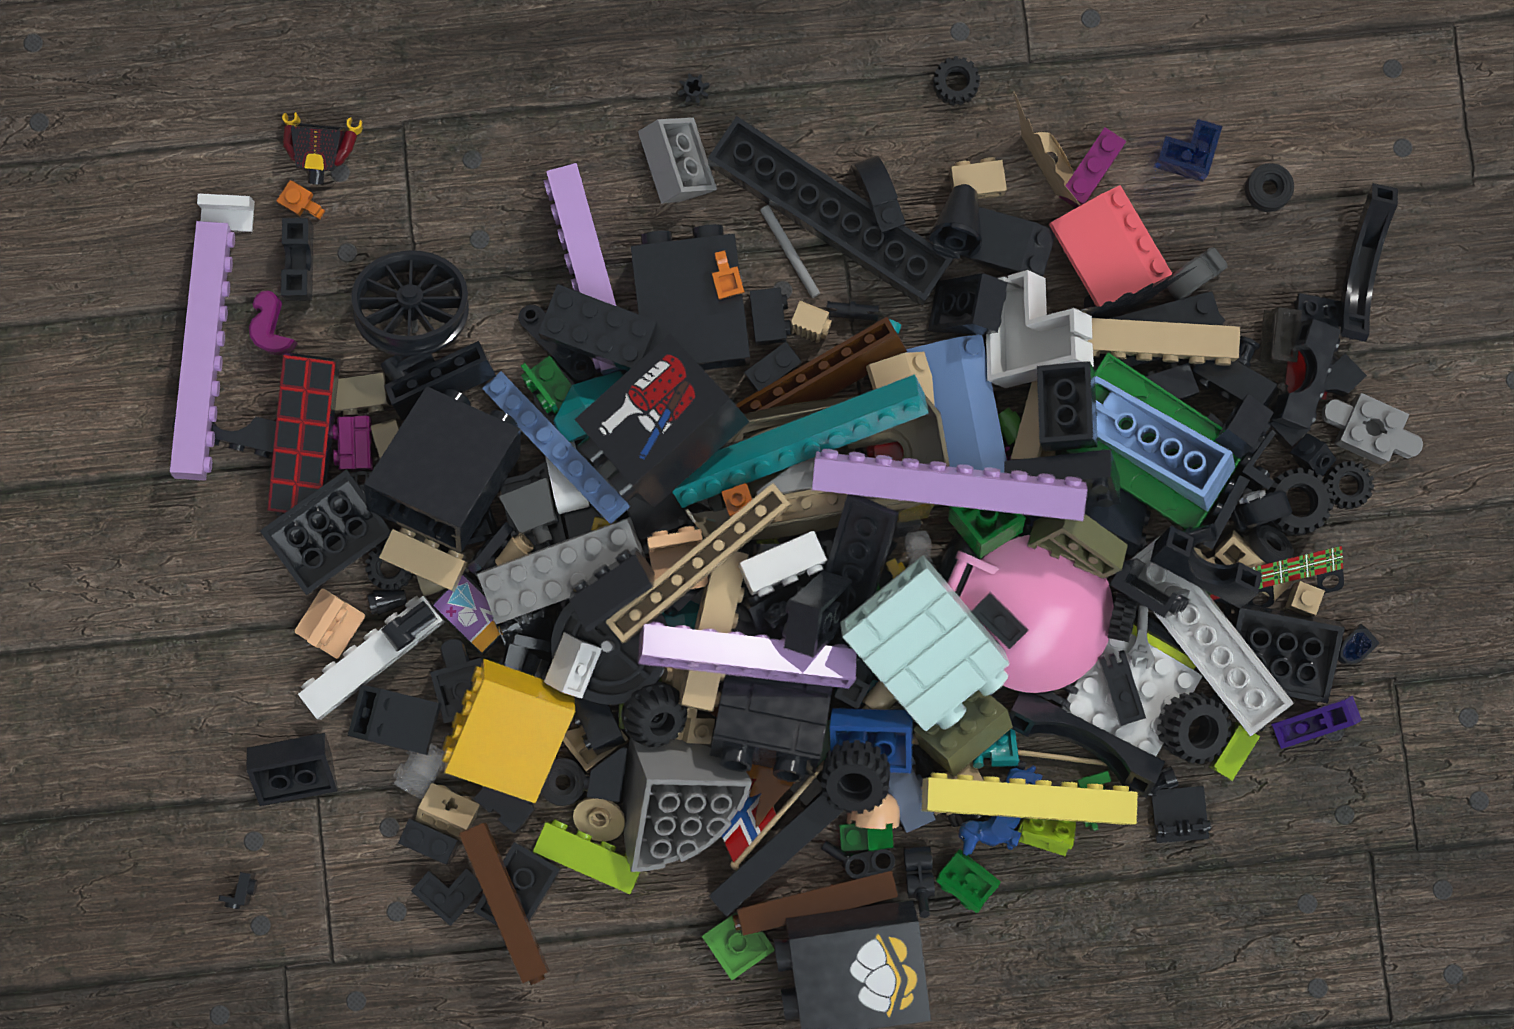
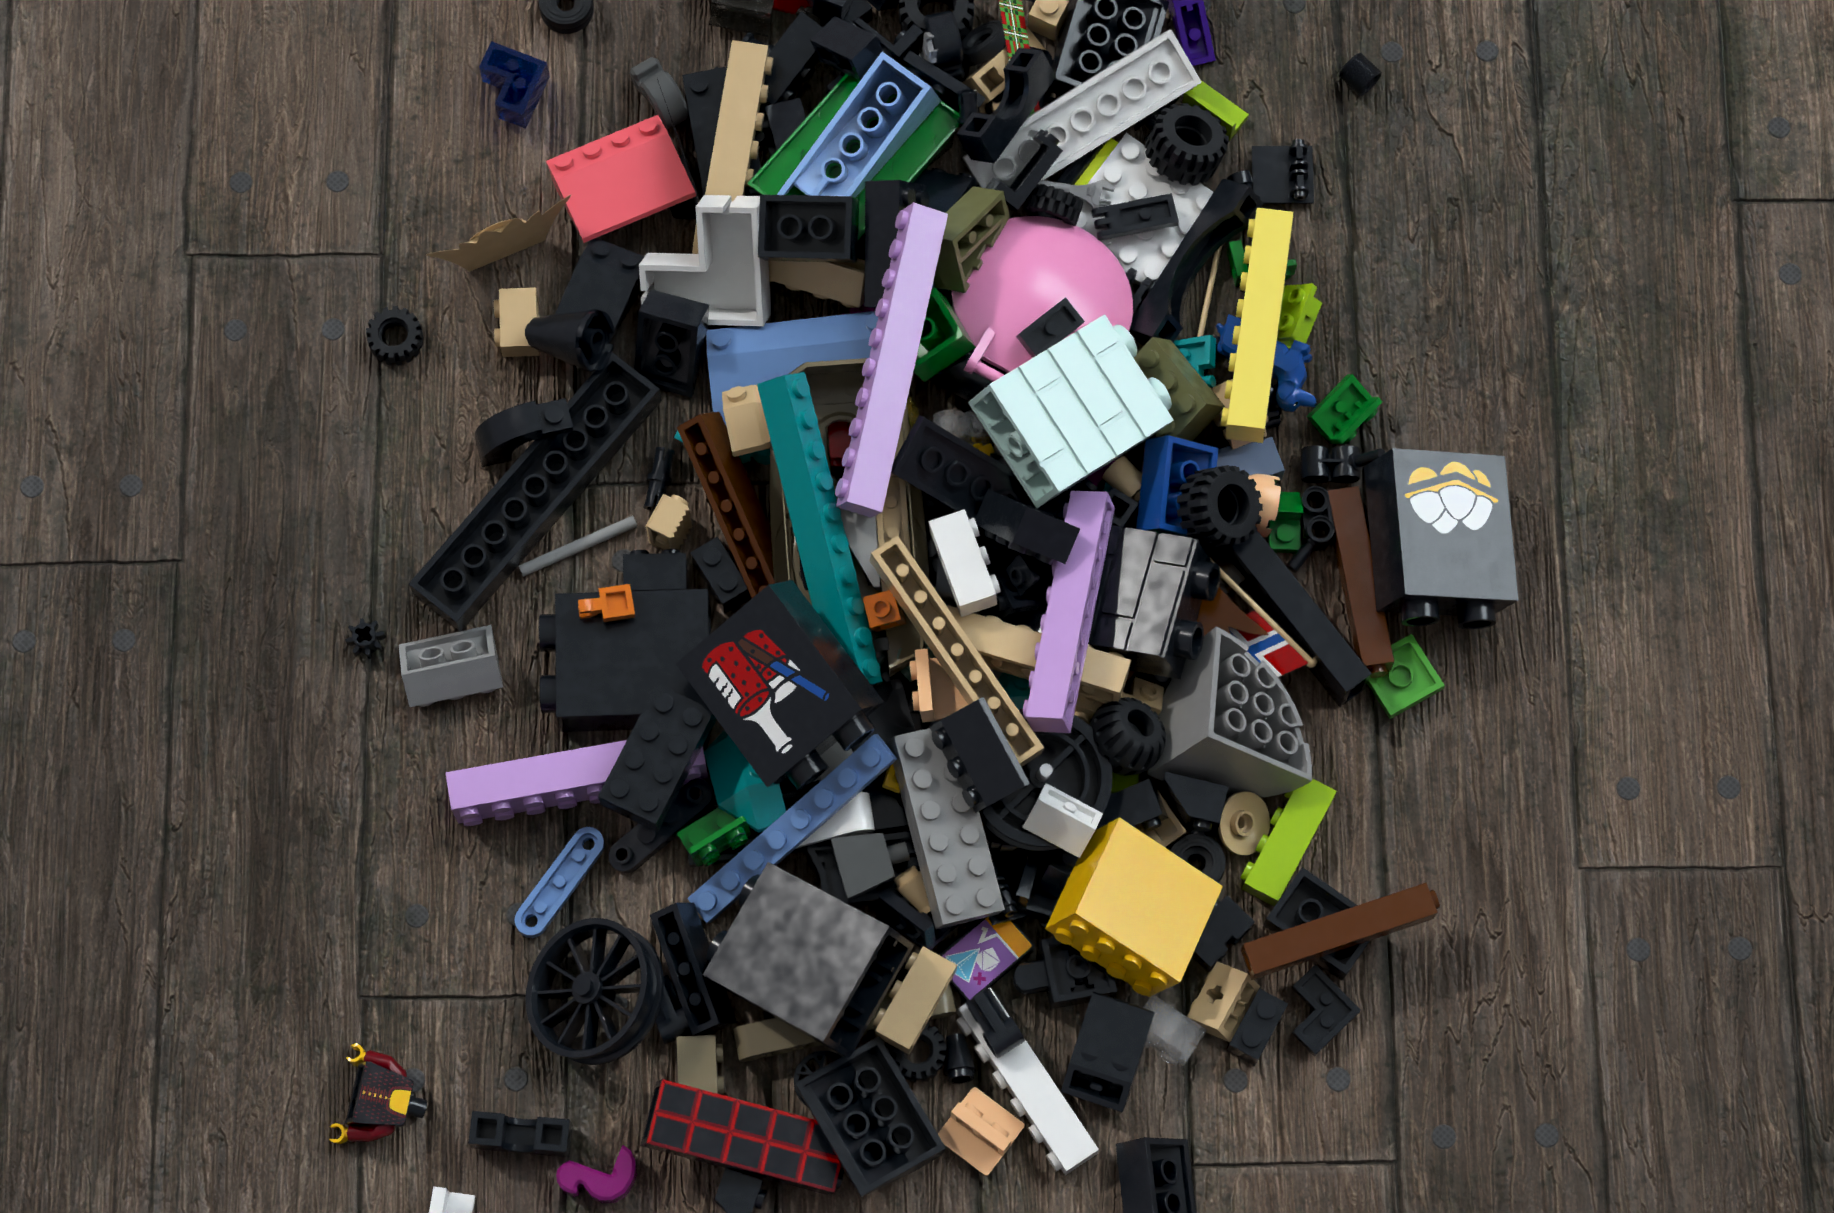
camera: 85 degrees left, 10 degrees down
orange plate [277,180,325,220] -> none
magenta brick [333,416,373,472] -> none
bright green brick [998,407,1022,445] -> none
magenta brick [1059,127,1126,208] -> none
none -> medium blue plate [515,827,605,938]
none -> black piece [1339,53,1382,96]

